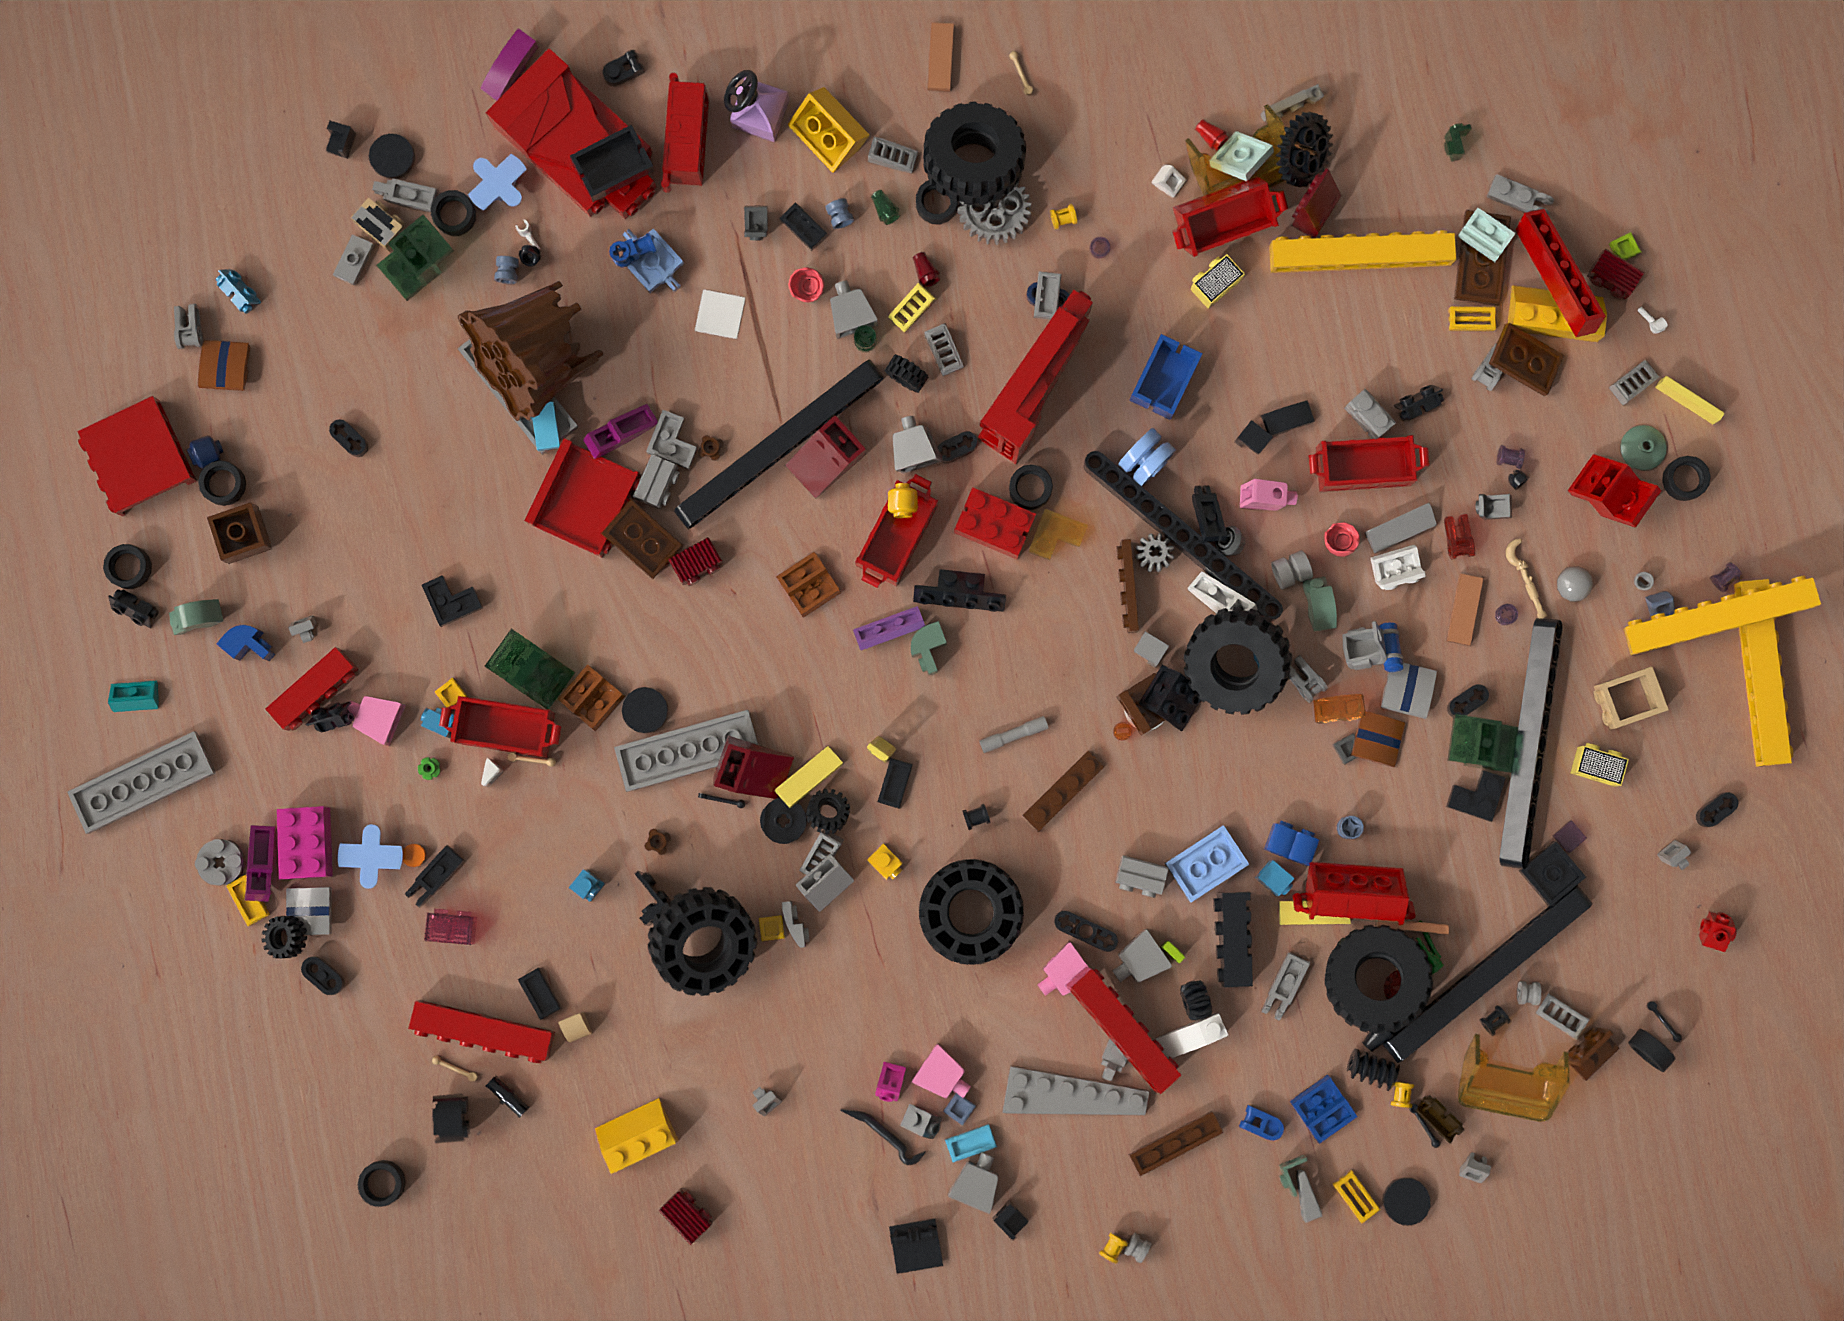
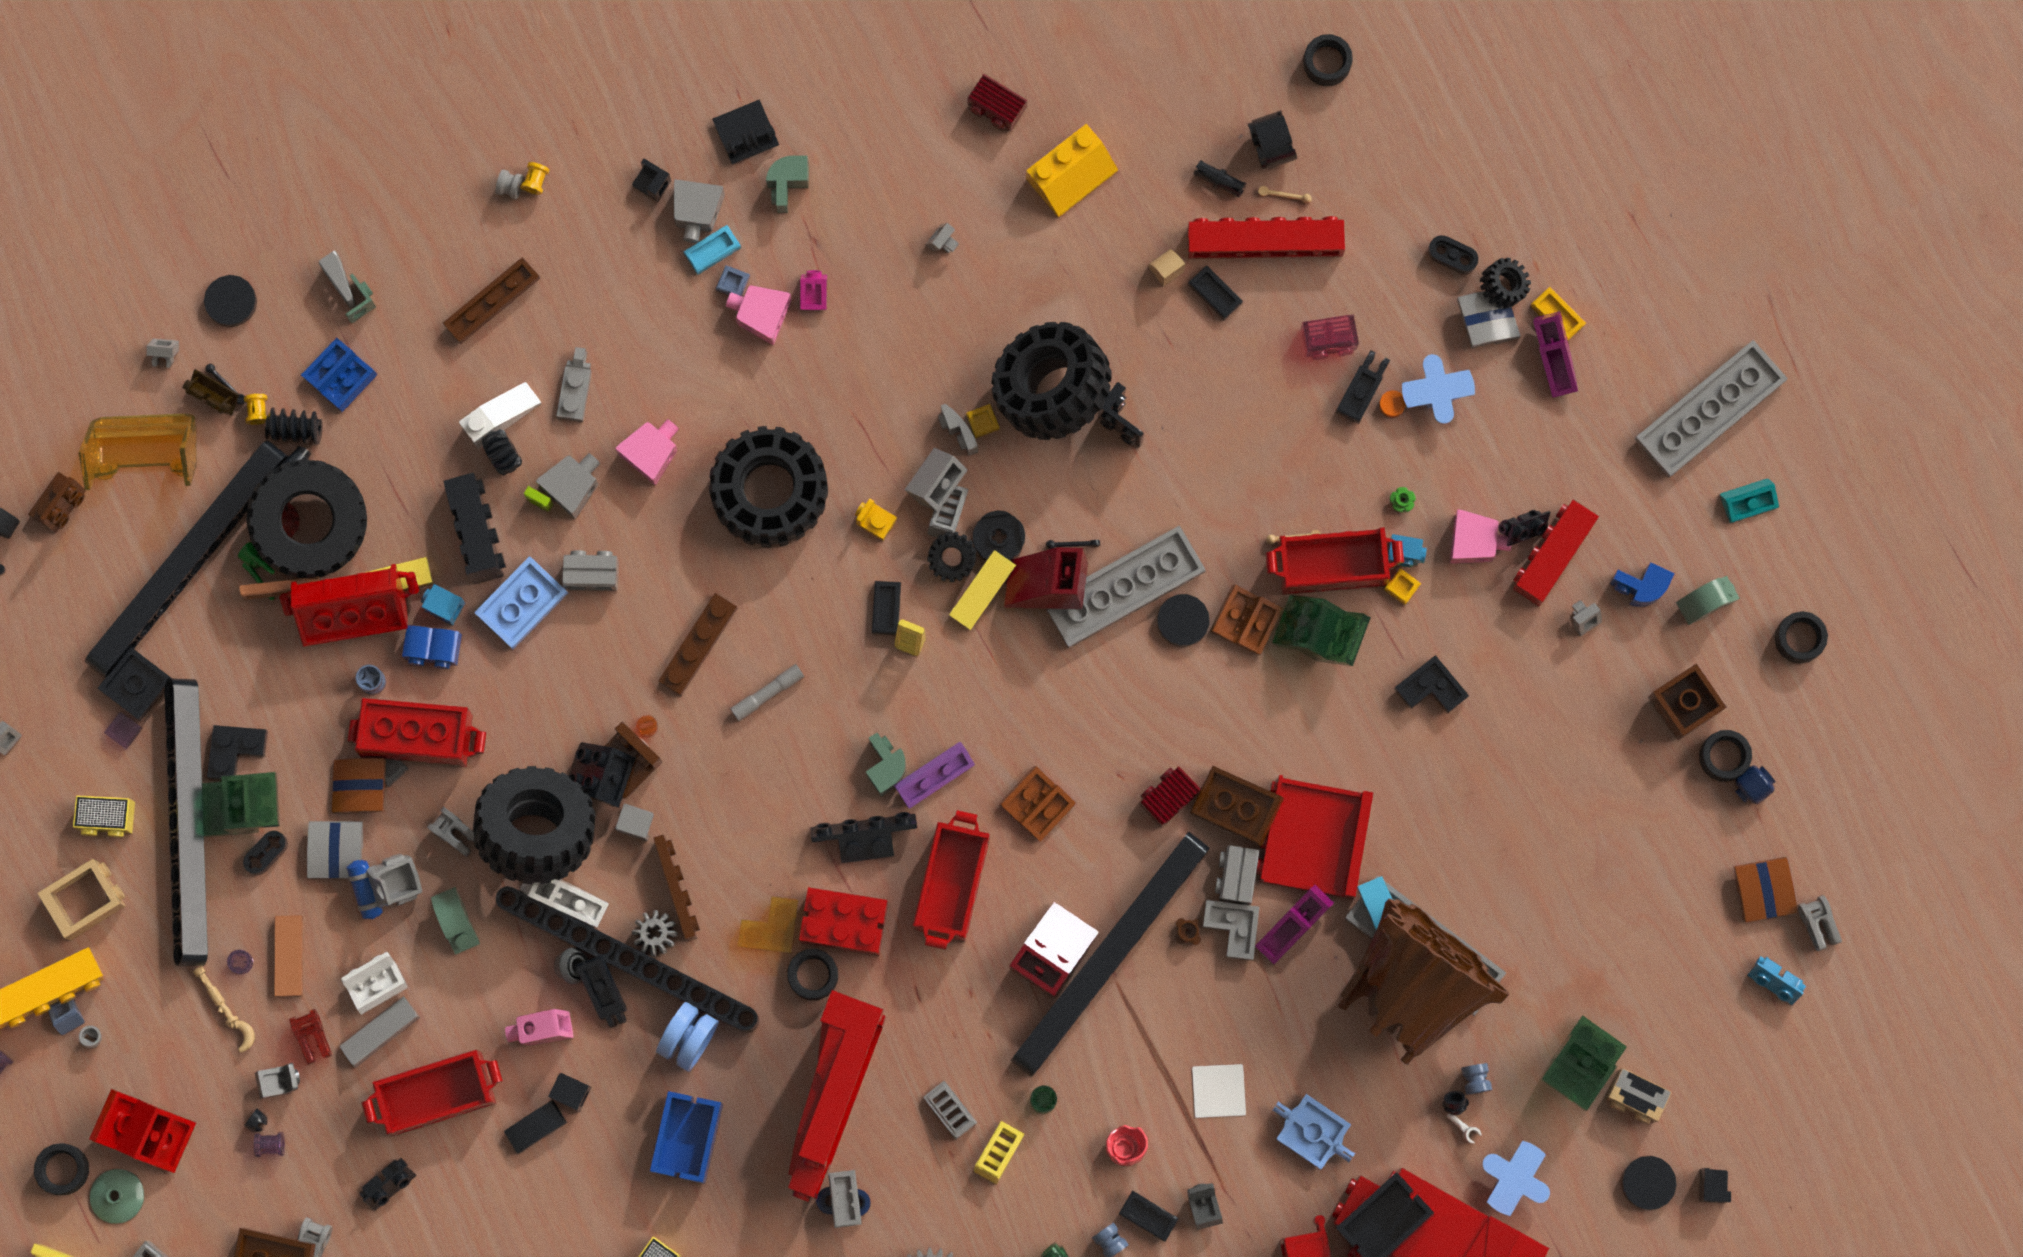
camera: 165 degrees right, 5 degrees down
red panel [77,396,197,517] -> none
black hinge [108,589,159,629] -> none
light grey plate [195,839,244,886] -> none
dark pink brick [277,806,333,879] -> none
black beam [329,419,368,457] -> none
light grey plate [333,234,375,286] -> none
light grey hinge [372,179,438,212] -> none
black tyre [431,190,476,236] -> none
white slope [481,758,503,787] -> none
dark azure brick [569,869,605,902] -> none
blue connector [609,233,657,268] -> none
reddish brown plate [644,829,671,855] -> none
light grey torso [830,281,878,339] -> none
black piece [840,1109,926,1165] -> none
black tyre [884,354,929,393] -> none
yellow head [888,483,918,518] -> none
light grey torso [893,416,943,474] -> none
bracket [900,1104,942,1139] -> none
dark red cone [913,252,940,288] -> none
black beam [938,431,977,463] -> none
black bush [962,804,991,830] -> none
light grey wing [1002,1066,1149,1115] -> none
black beam [1054,911,1118,952] -> none
red brick [1065,967,1182,1094] -> none
blue plate [1239,1105,1284,1141] -> none
light grey hinge [1261,952,1310,1020] -> none
light grey wheel [1271,550,1313,590] -> none
clear orange slope [1313,694,1366,724] -> none
coral hair [1324,522,1360,557] -> none
yellow tile [1333,1170,1381,1223] -> none
light grey brick [1344,389,1396,439] -> none
black bush [1479,1005,1511,1036] -> none
light grey wheel [1517,981,1541,1005] -> none
light grey slope [1536,993,1589,1040] -> none
light grey hair [1557,566,1593,602] -> none
none -> red container [347,698,486,768]
none -> sand green brick [766,156,809,213]

